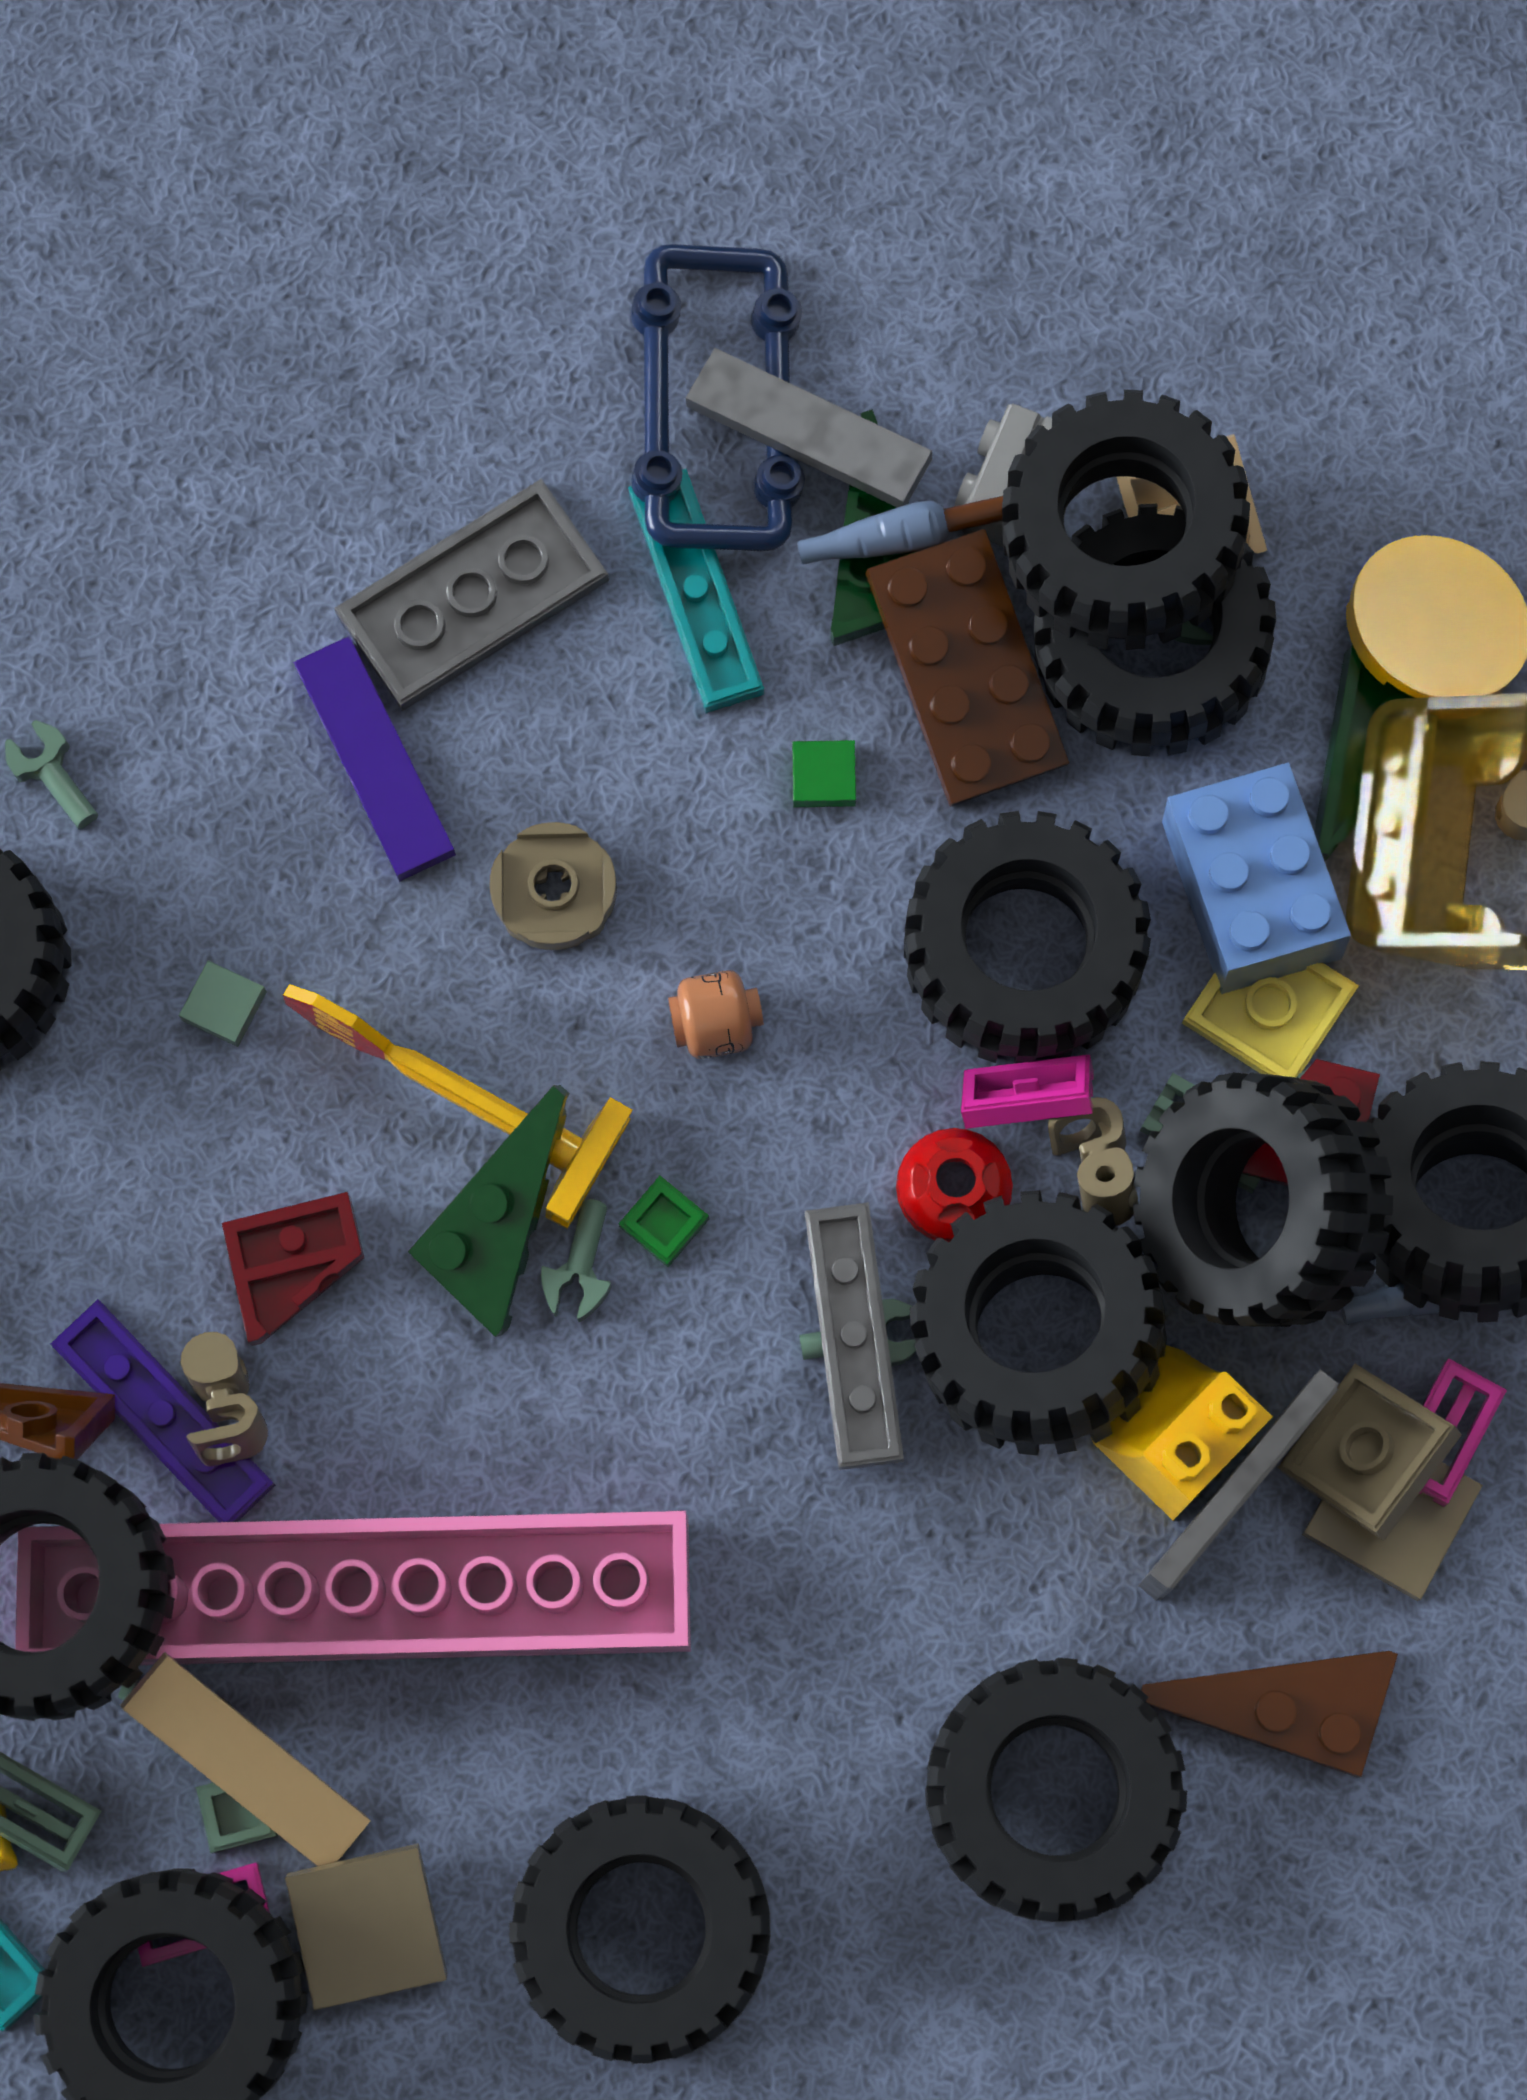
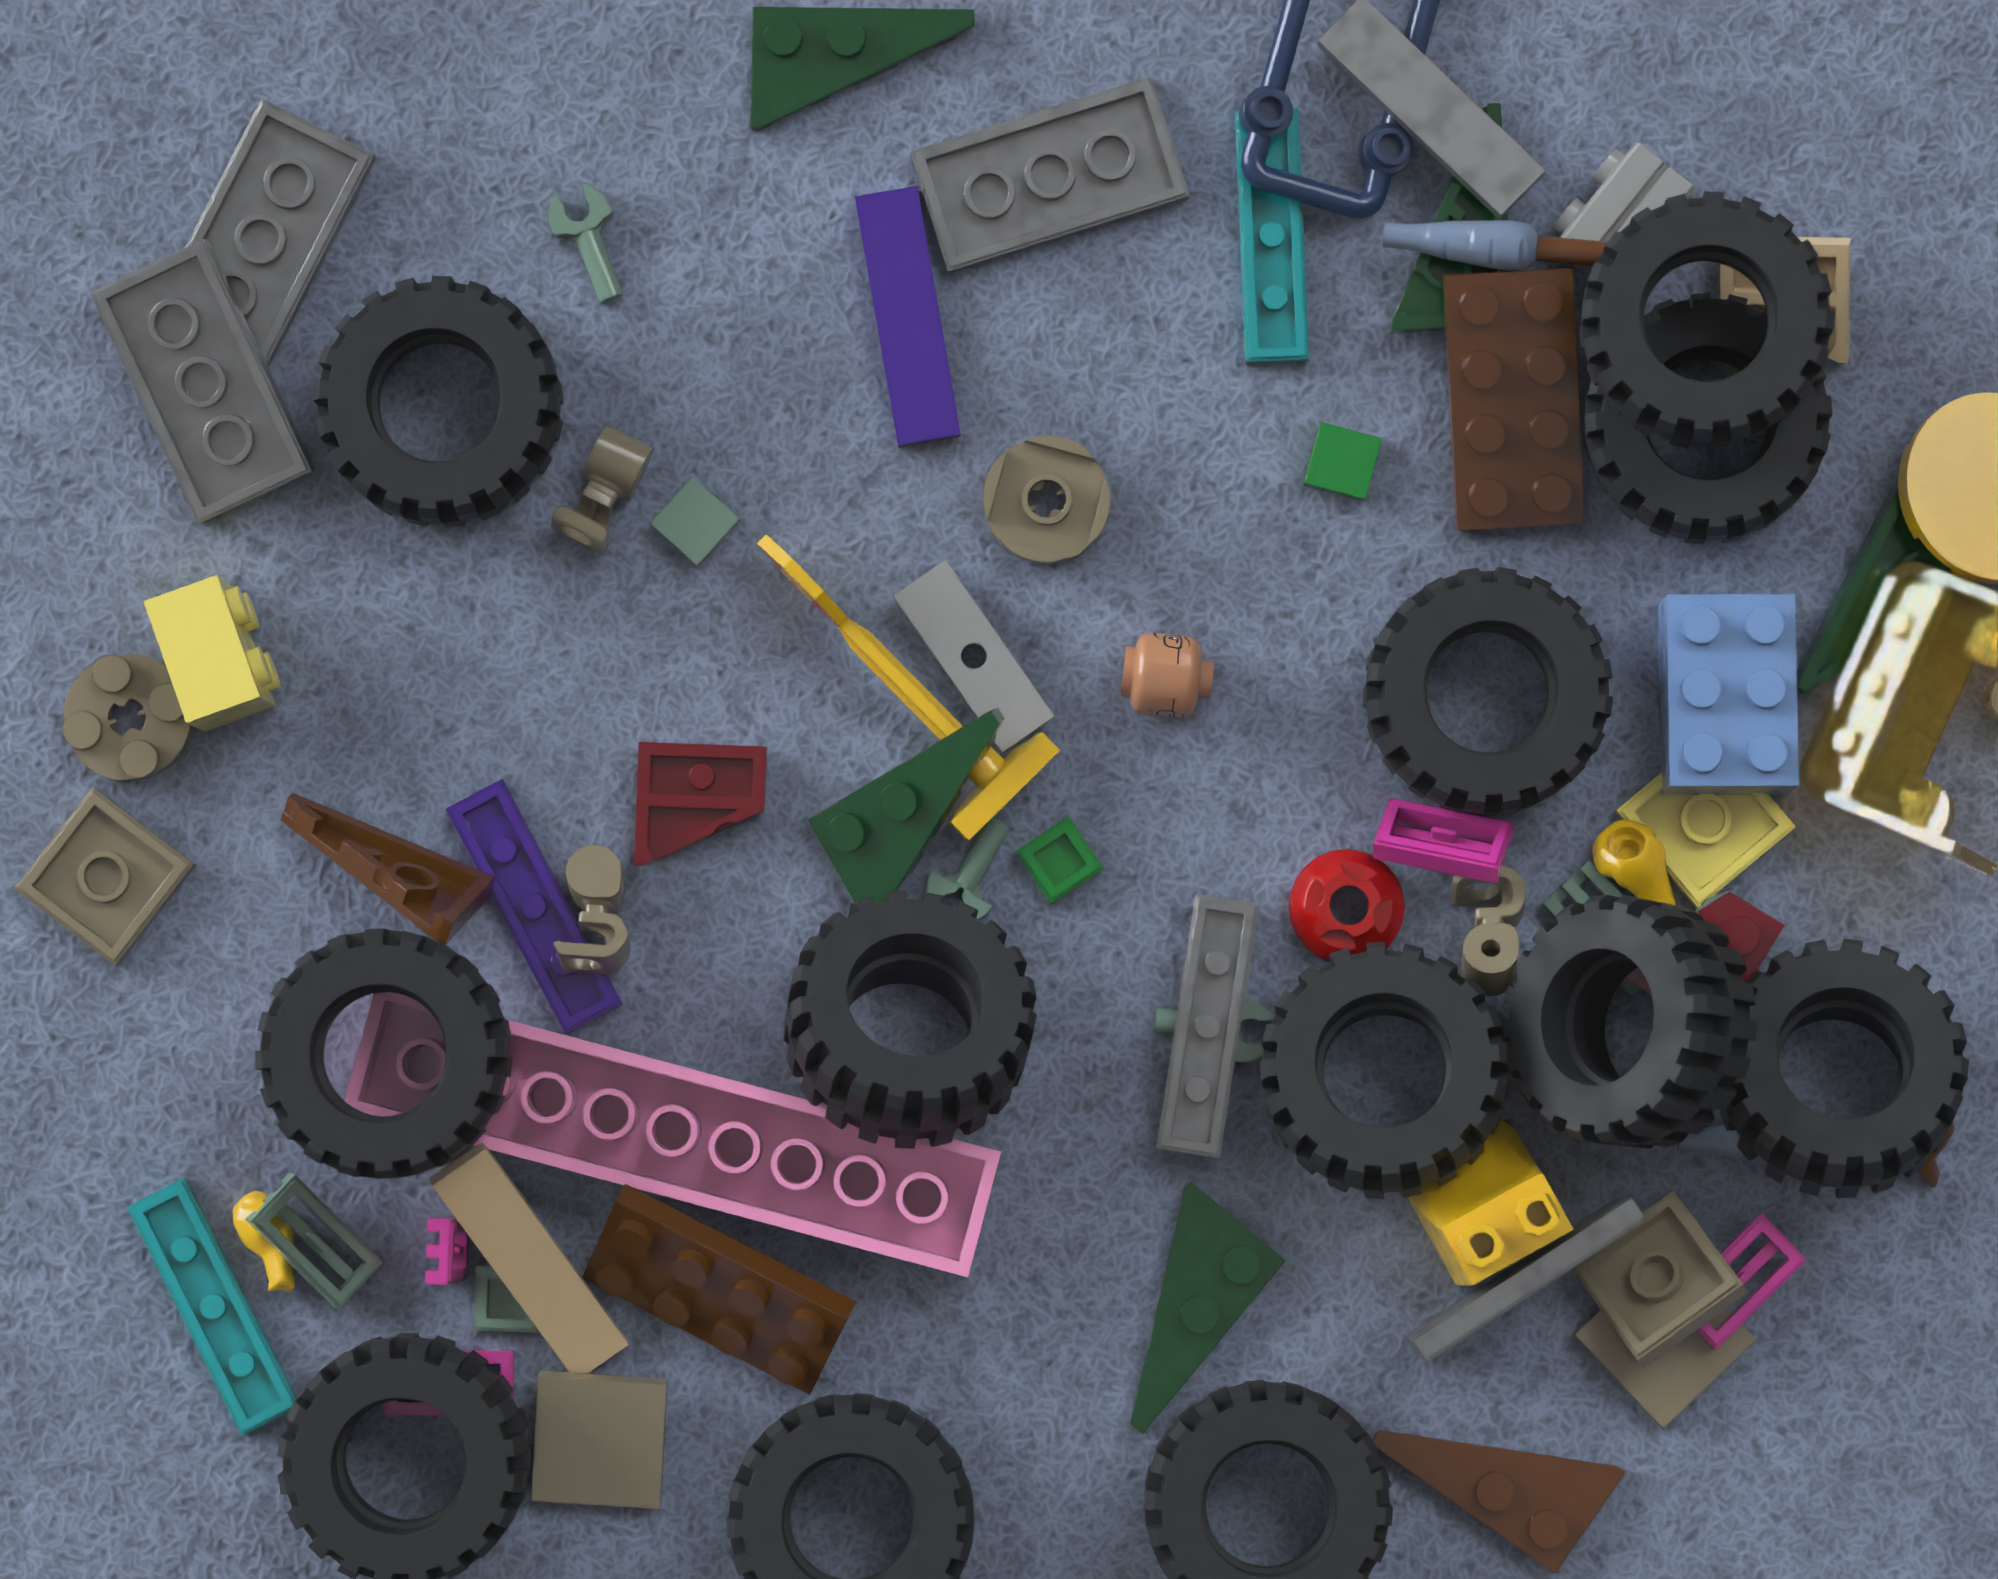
camera: 15 degrees right, 10 degrees up
none -> dark pink tile [425,1216,469,1285]
none -> dark tan leg [551,425,654,555]
none -> reddish brown plate [582,1184,856,1395]
none -> dark green wing [750,7,975,130]
none -> black tyre [784,891,1037,1149]
none -> light grey tile [893,559,1055,754]
none -> dark green wing [1130,1181,1286,1434]
none -> yellow animal [1592,819,1676,906]

